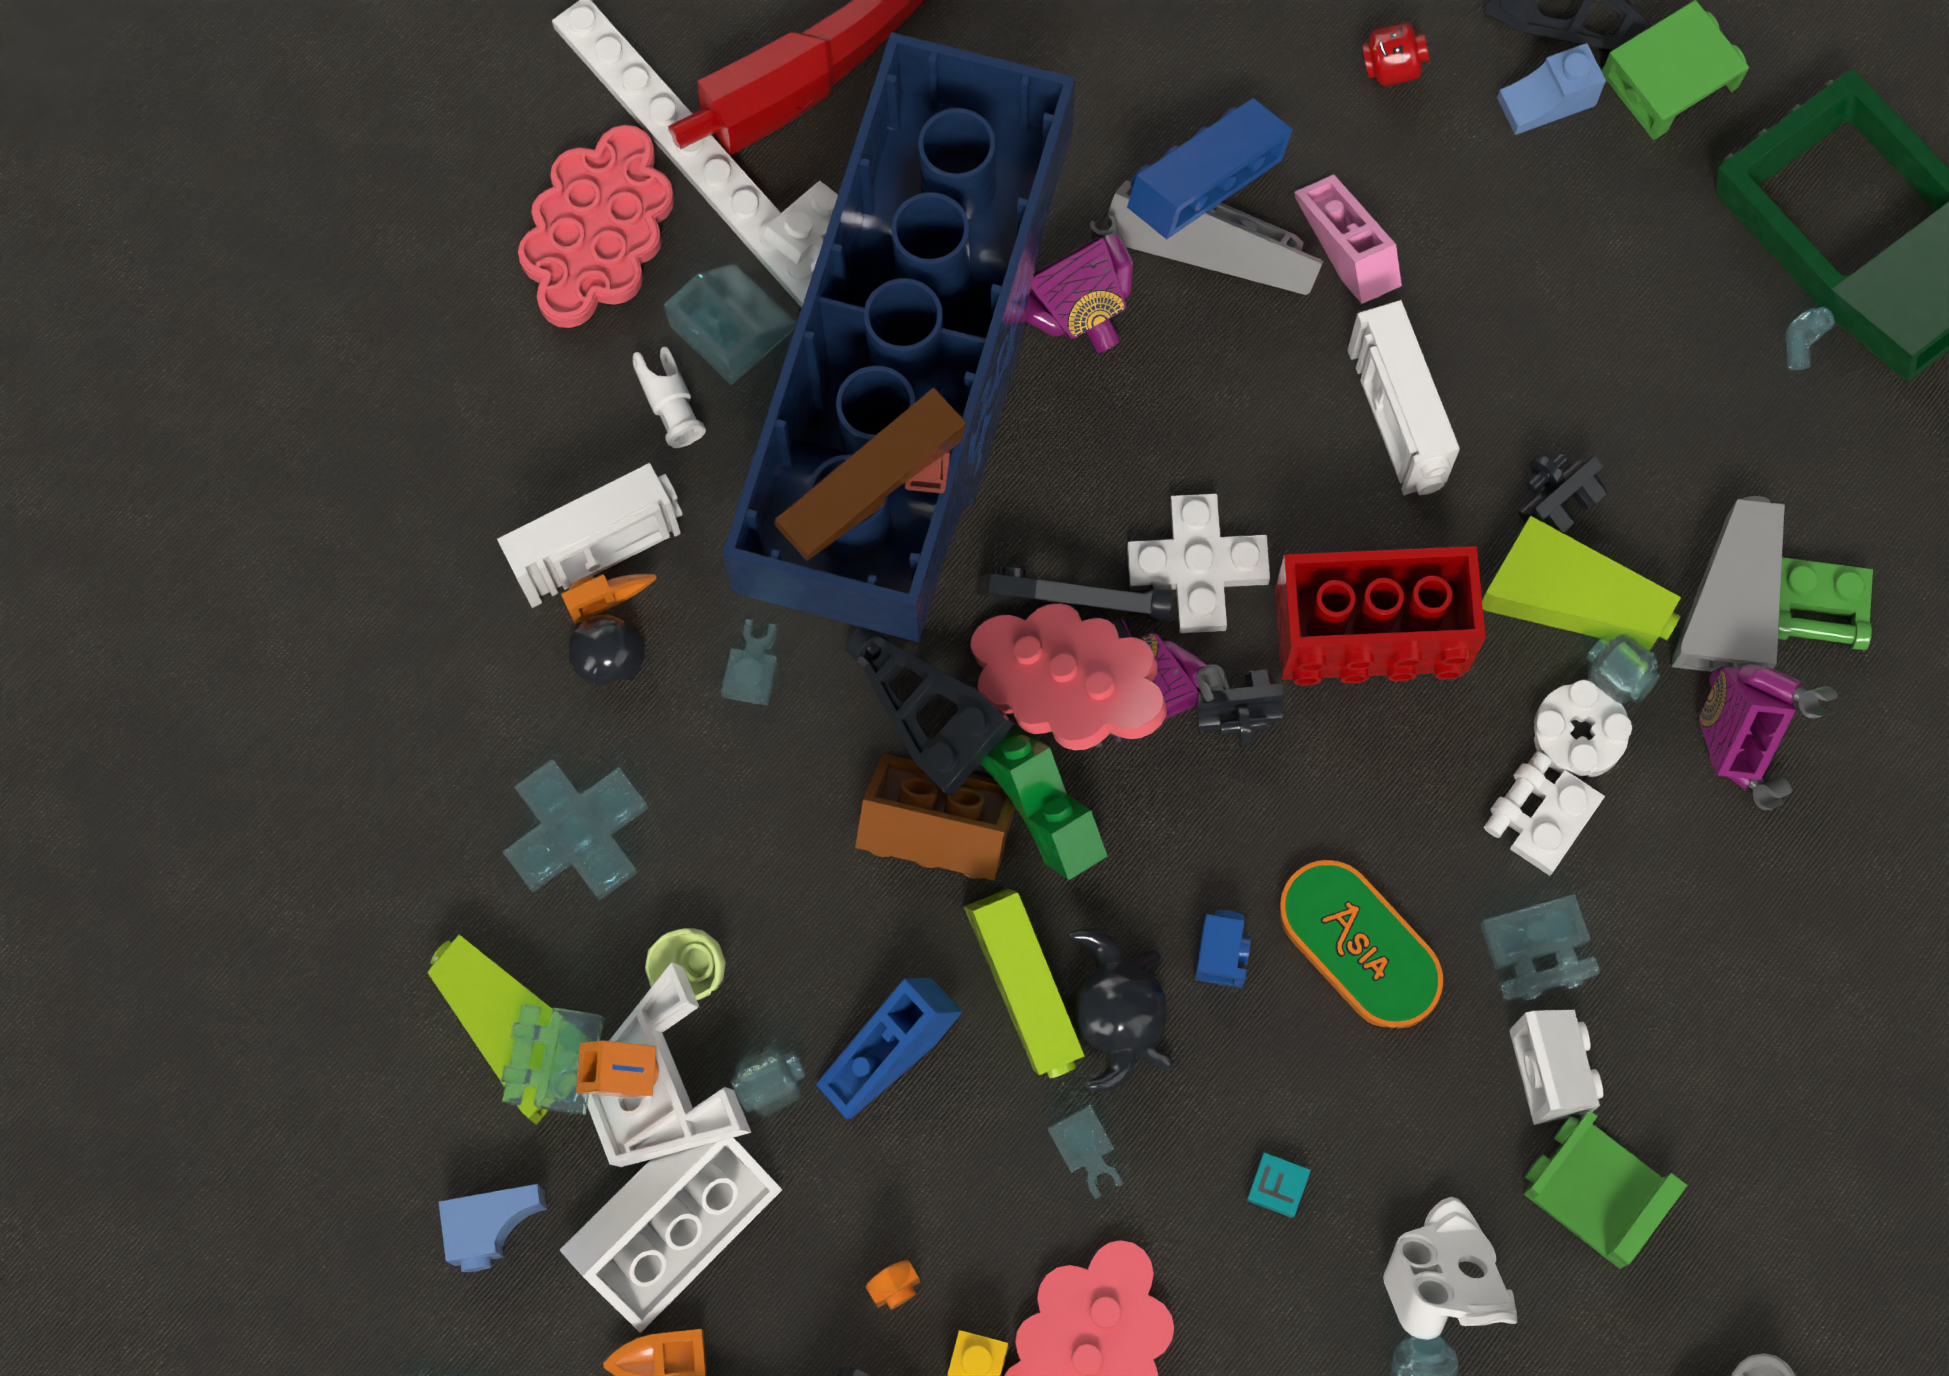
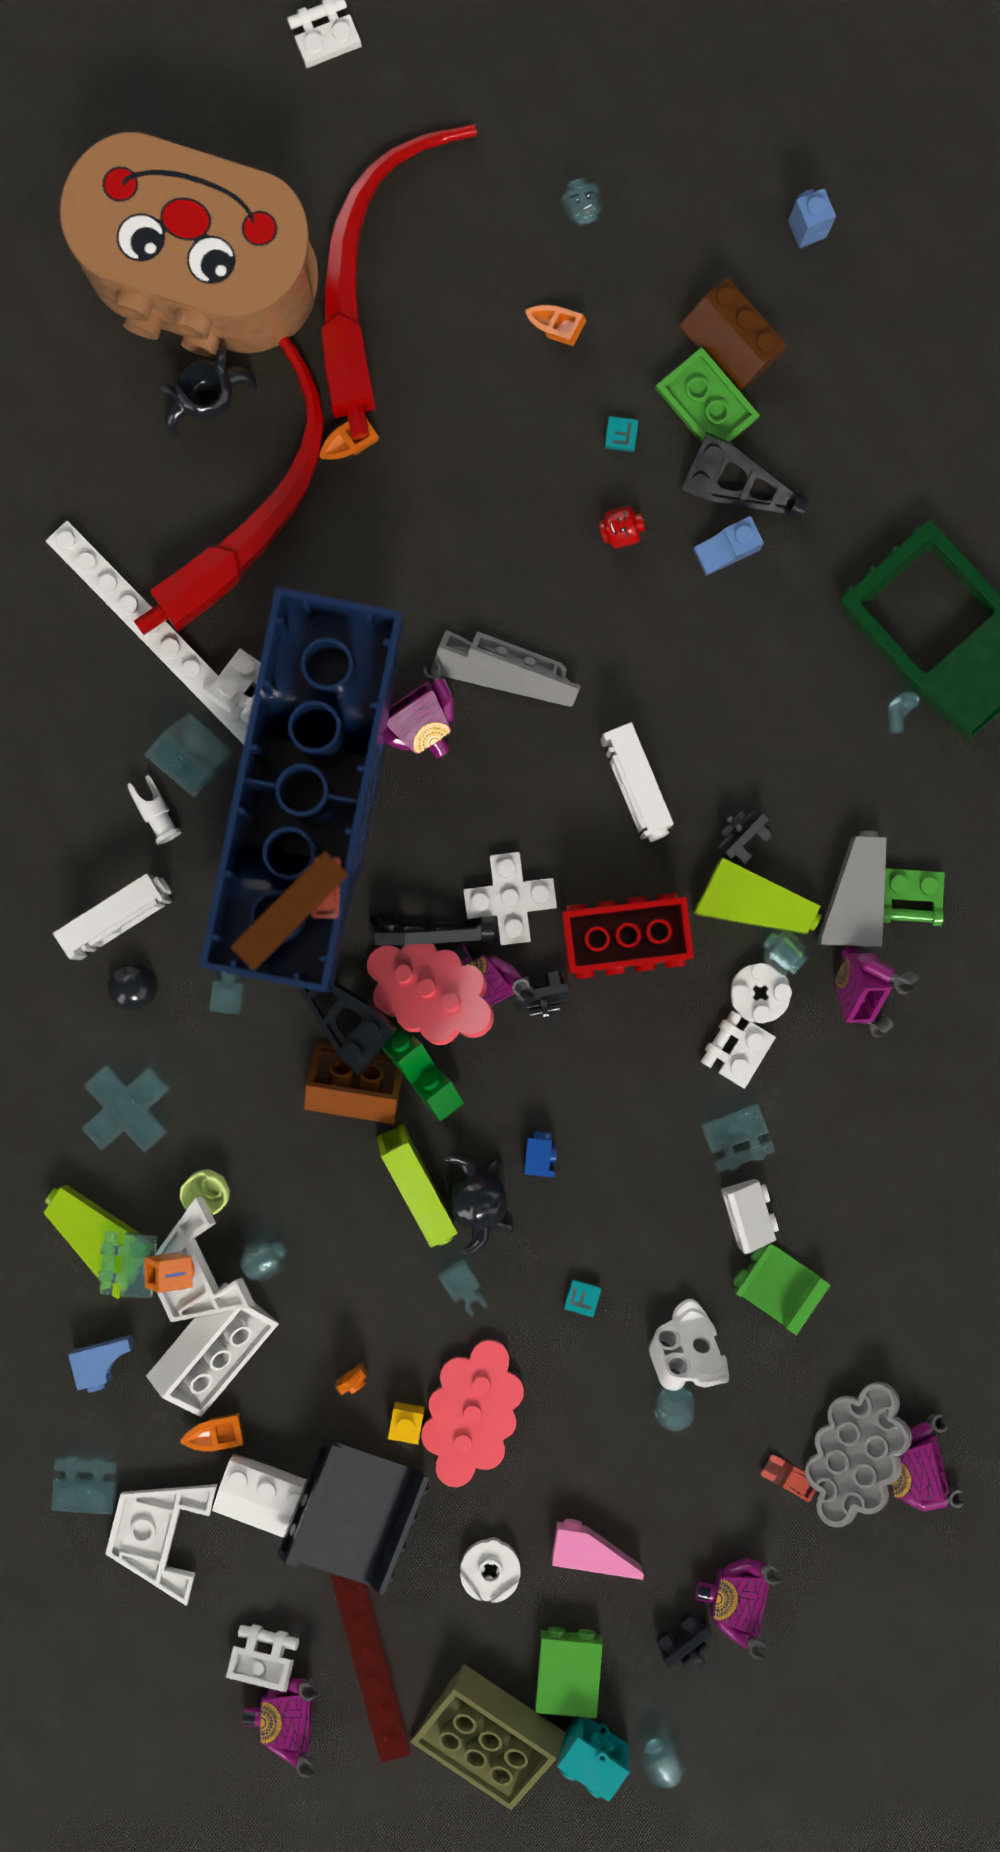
camera: 10 degrees left, 15 degrees up
coral plate [518,125,675,328] -> none
orange plate [561,573,657,624] -> none
blue slope [816,978,963,1119] -> none
blue brick [1127,98,1293,240] -> none
green tile [1280,860,1443,1029] -> none
bright pink slope [1295,175,1402,304] -> none
bright green panel [1602,0,1749,141] -> none

